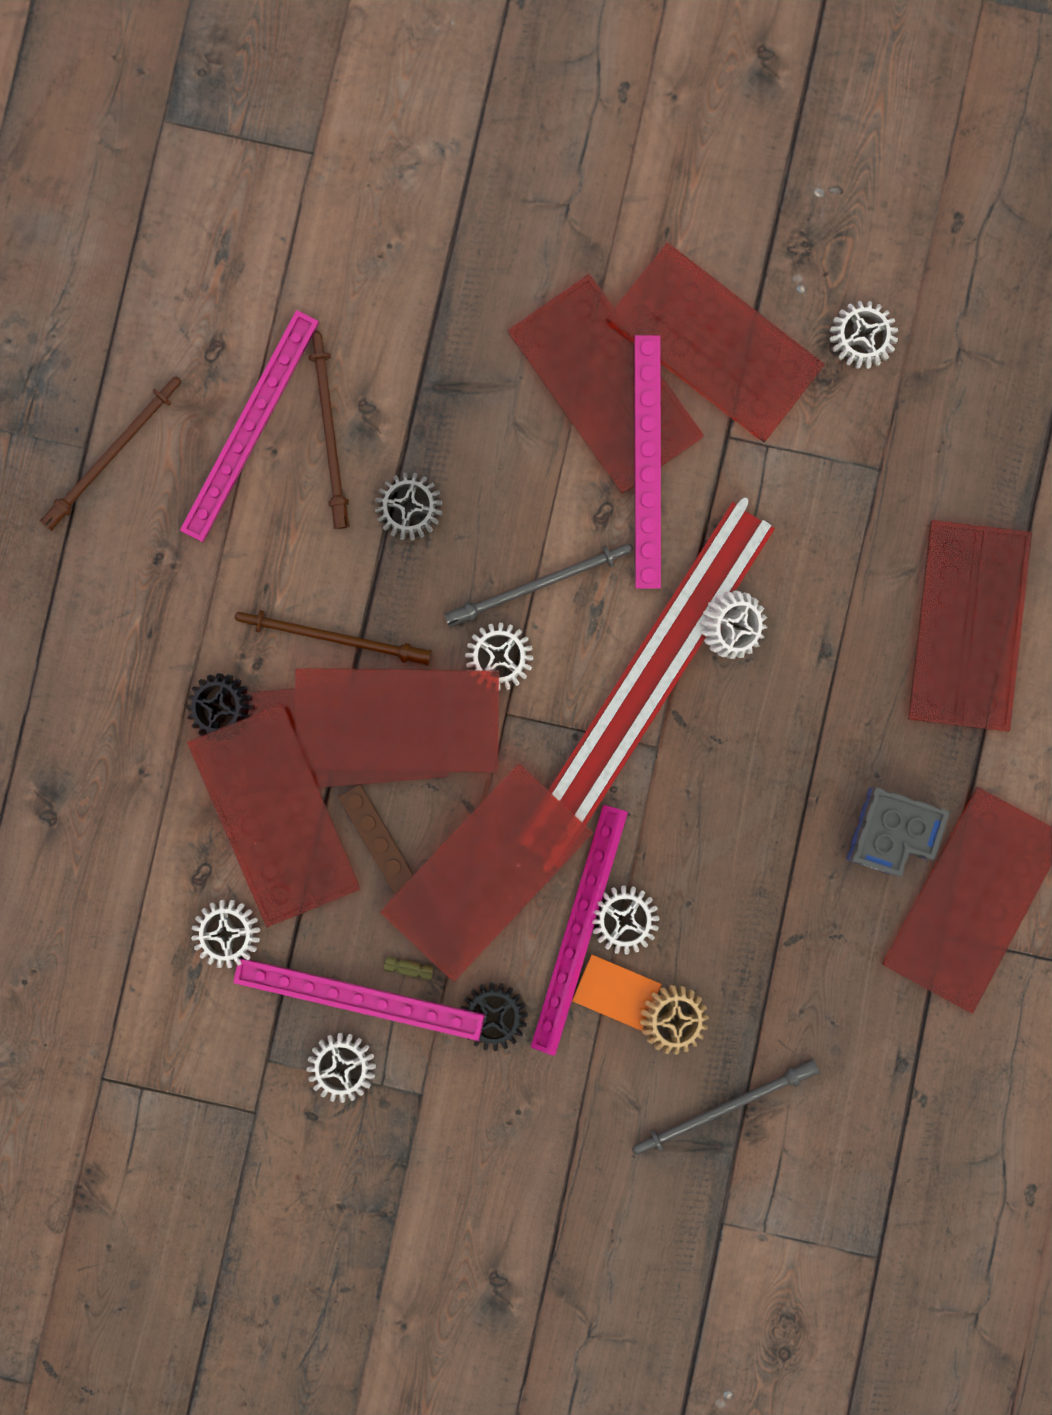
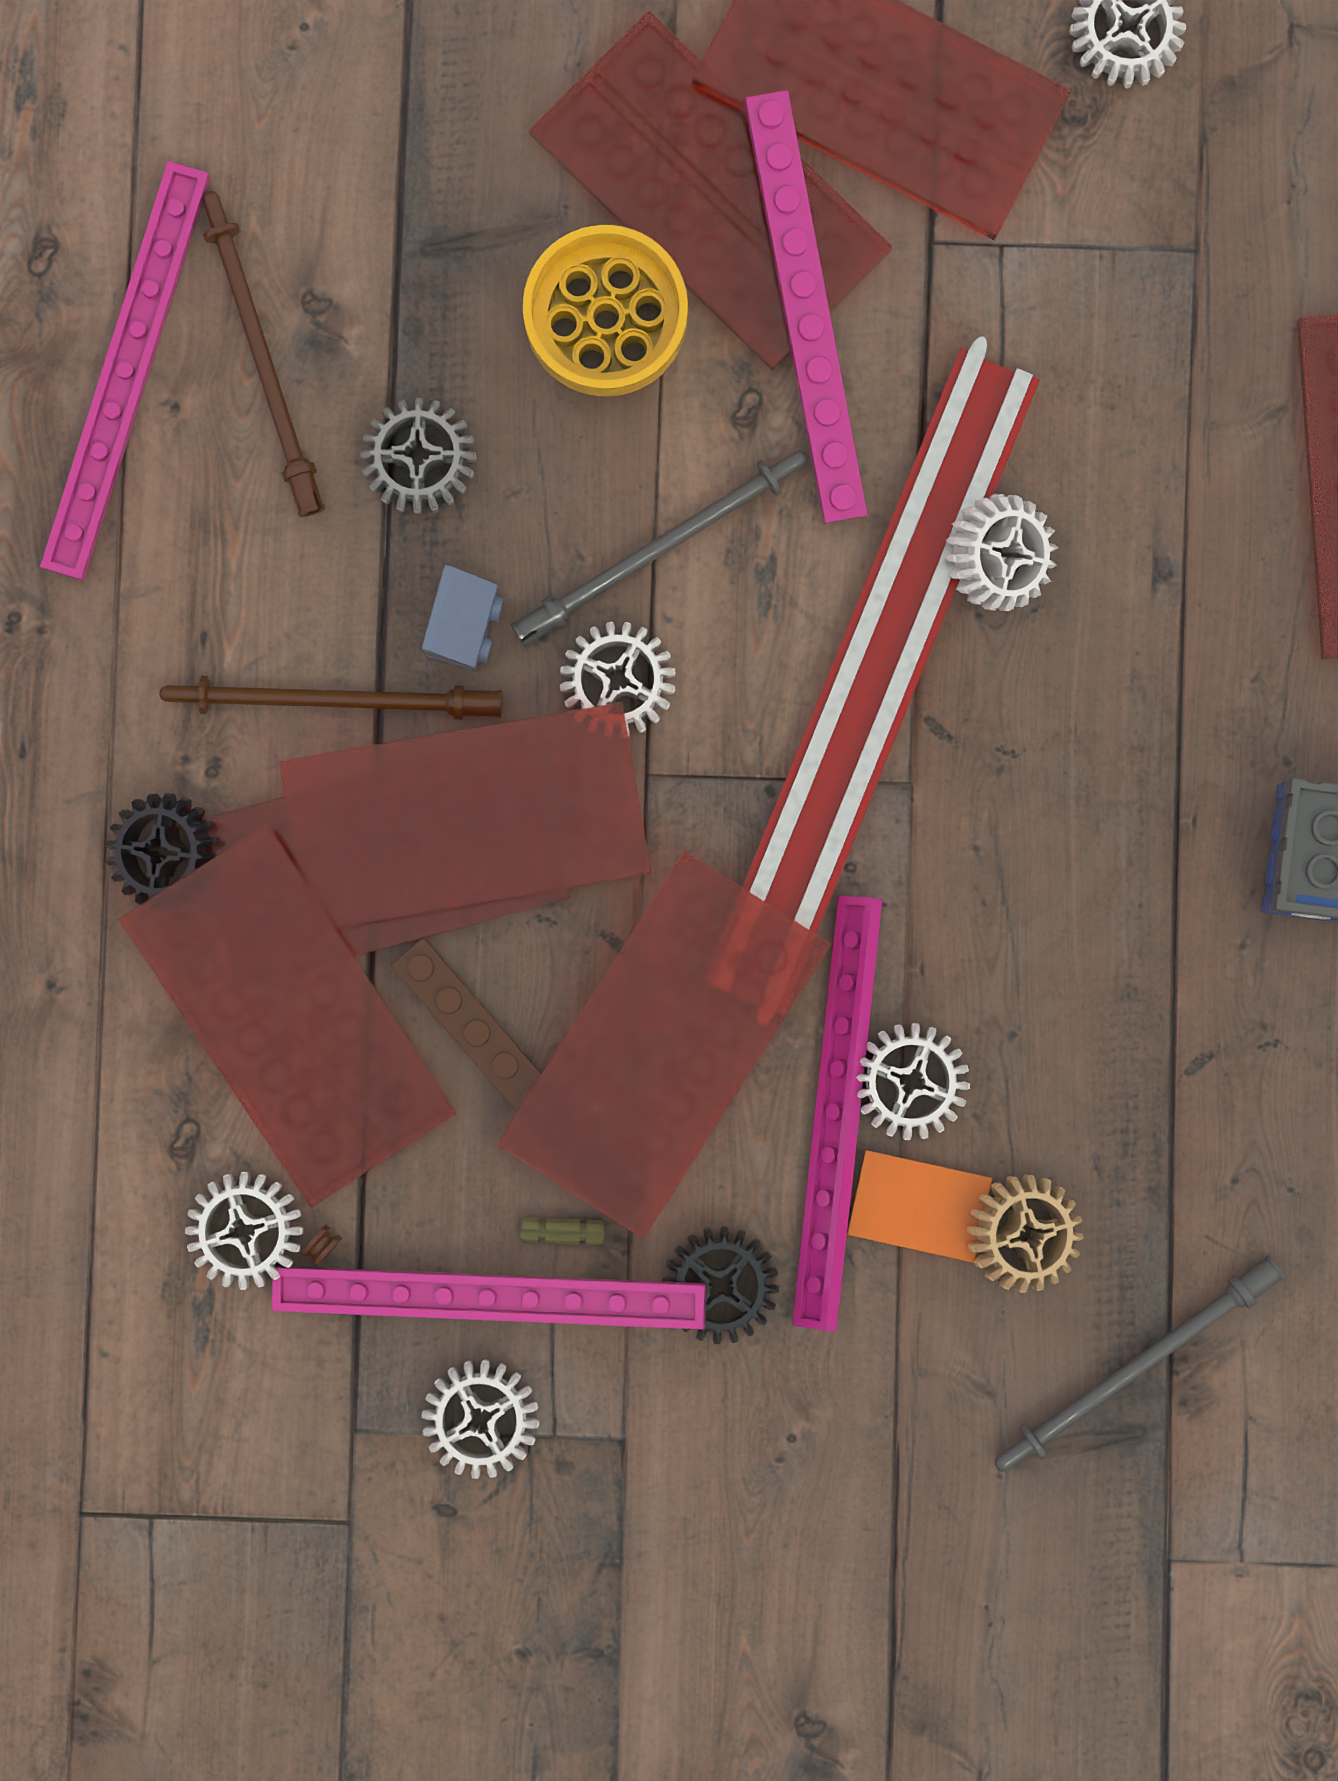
camera: 15 degrees left, 0 degrees up
none -> reddish brown bush [300,1224,342,1267]
none -> sand blue slope [422,565,505,672]
none -> yellow wheel [523,225,688,396]

